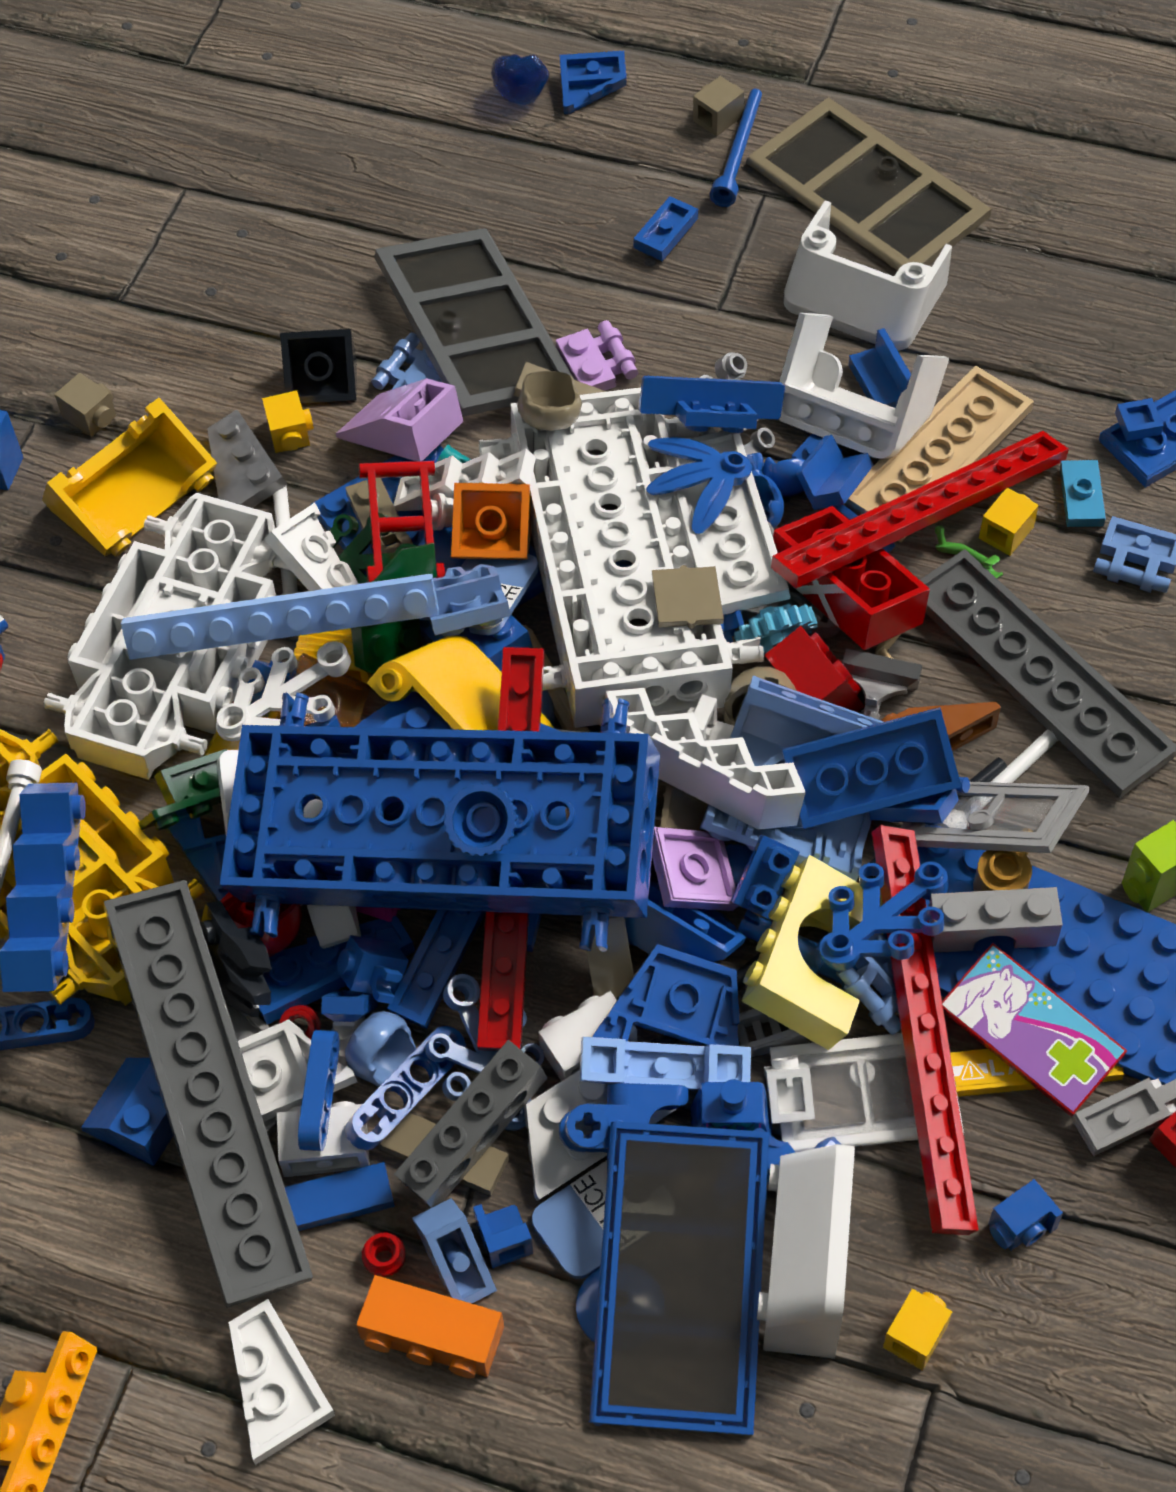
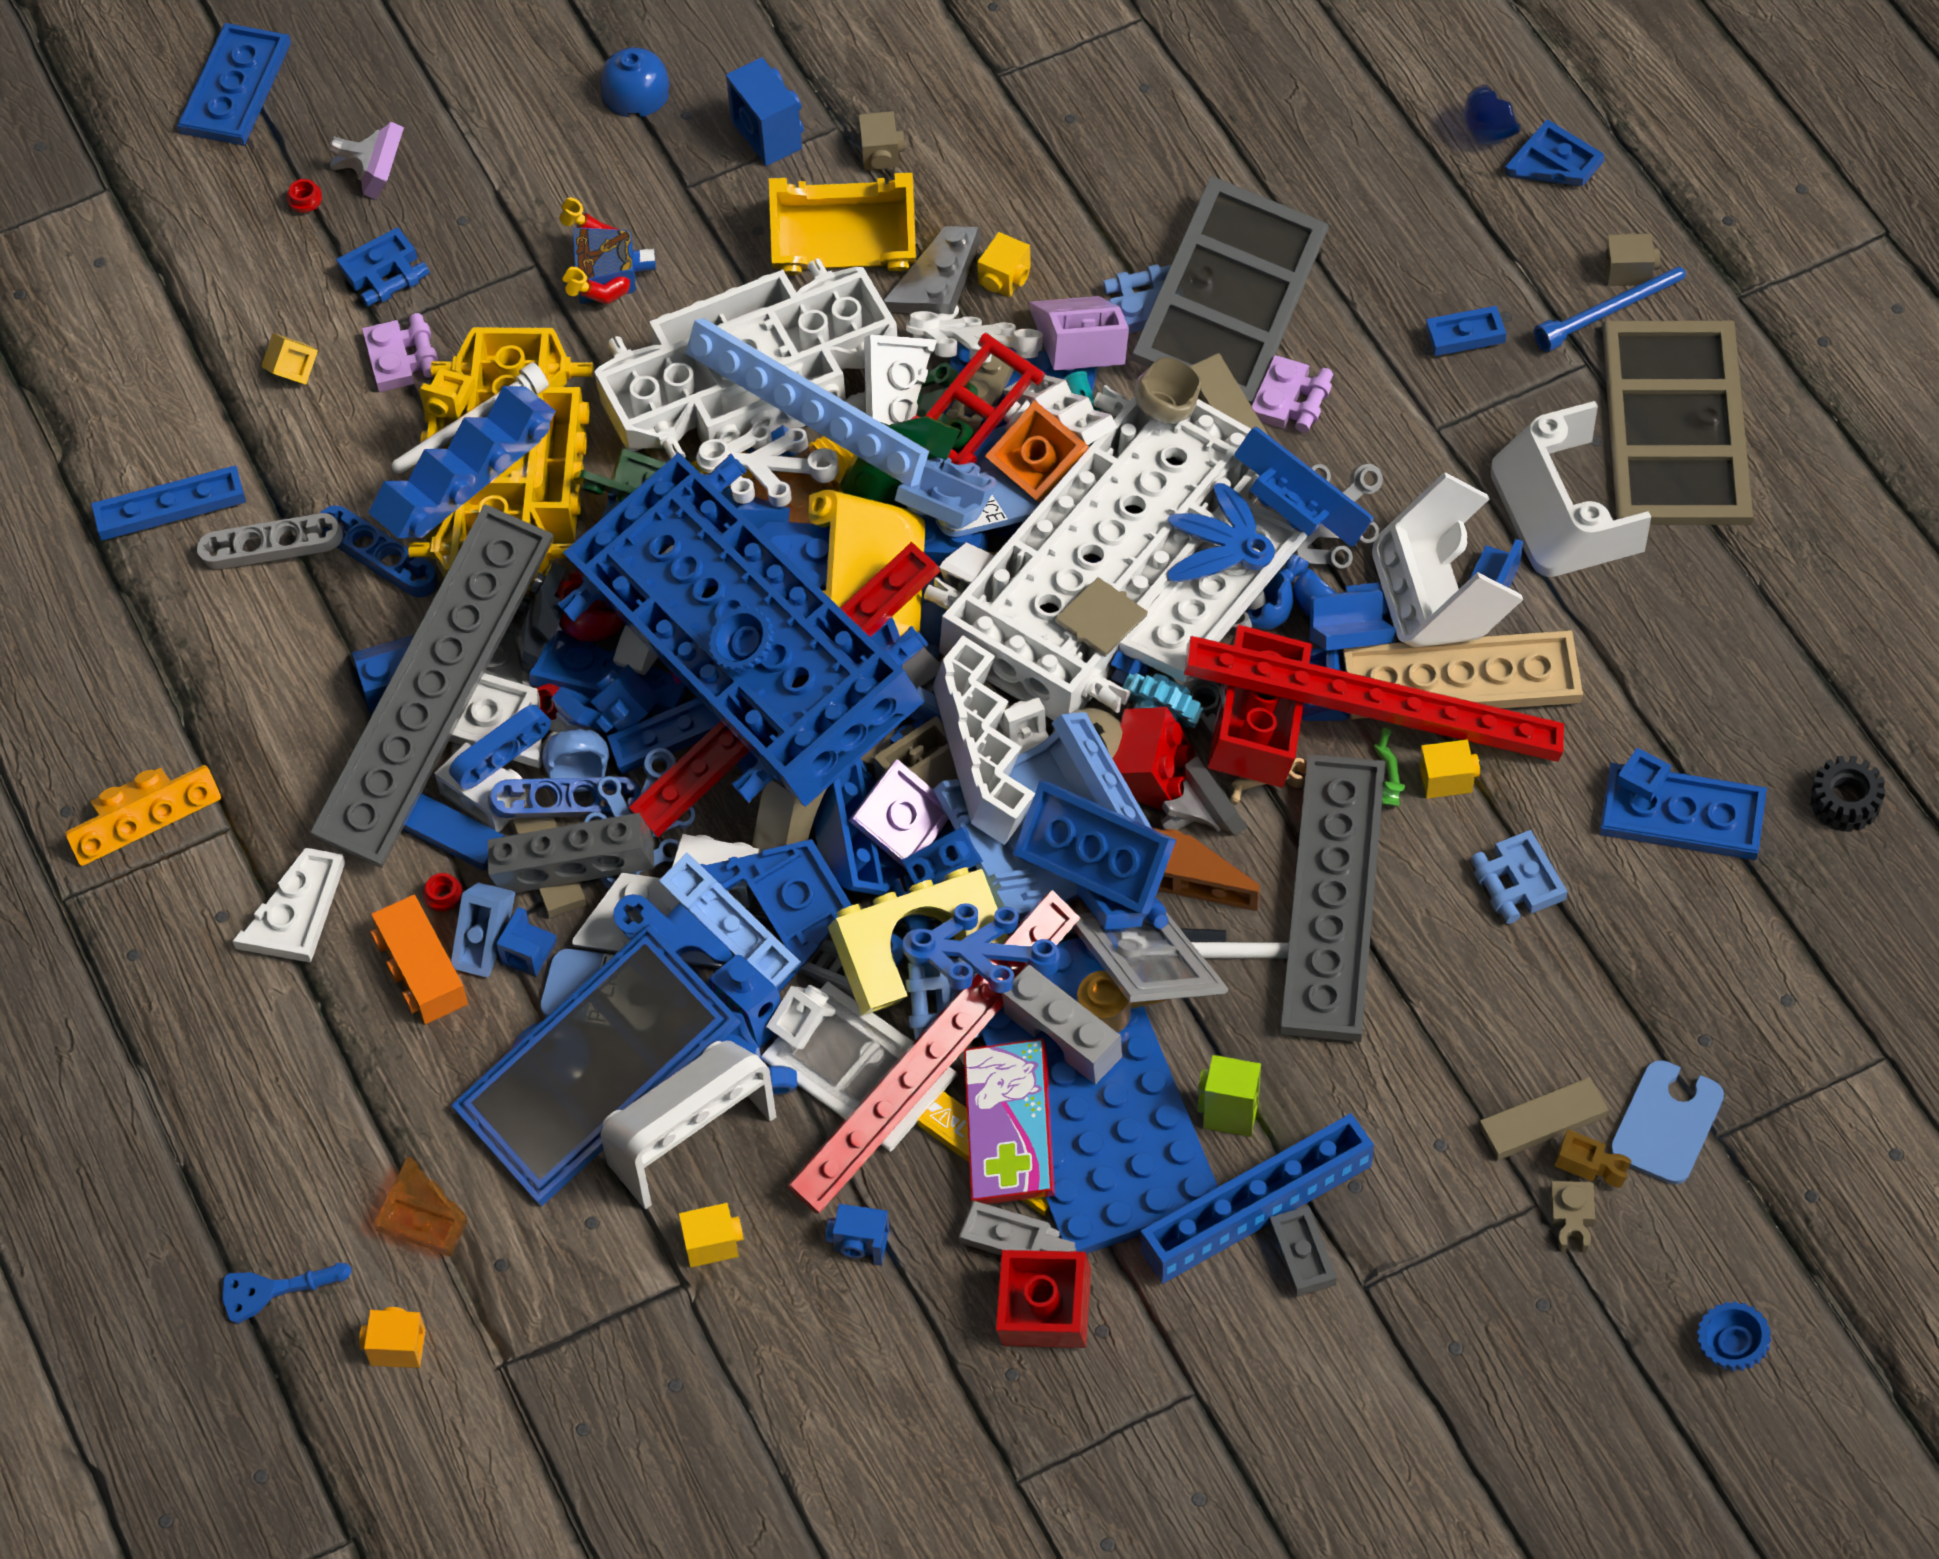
camera: 45 degrees right, 0 degrees up
black slope [280,328,357,403] -> none
dark azure plate [1059,460,1106,527] -> none
none -> white plant [906,311,1043,363]
none -> white slope [939,542,994,593]

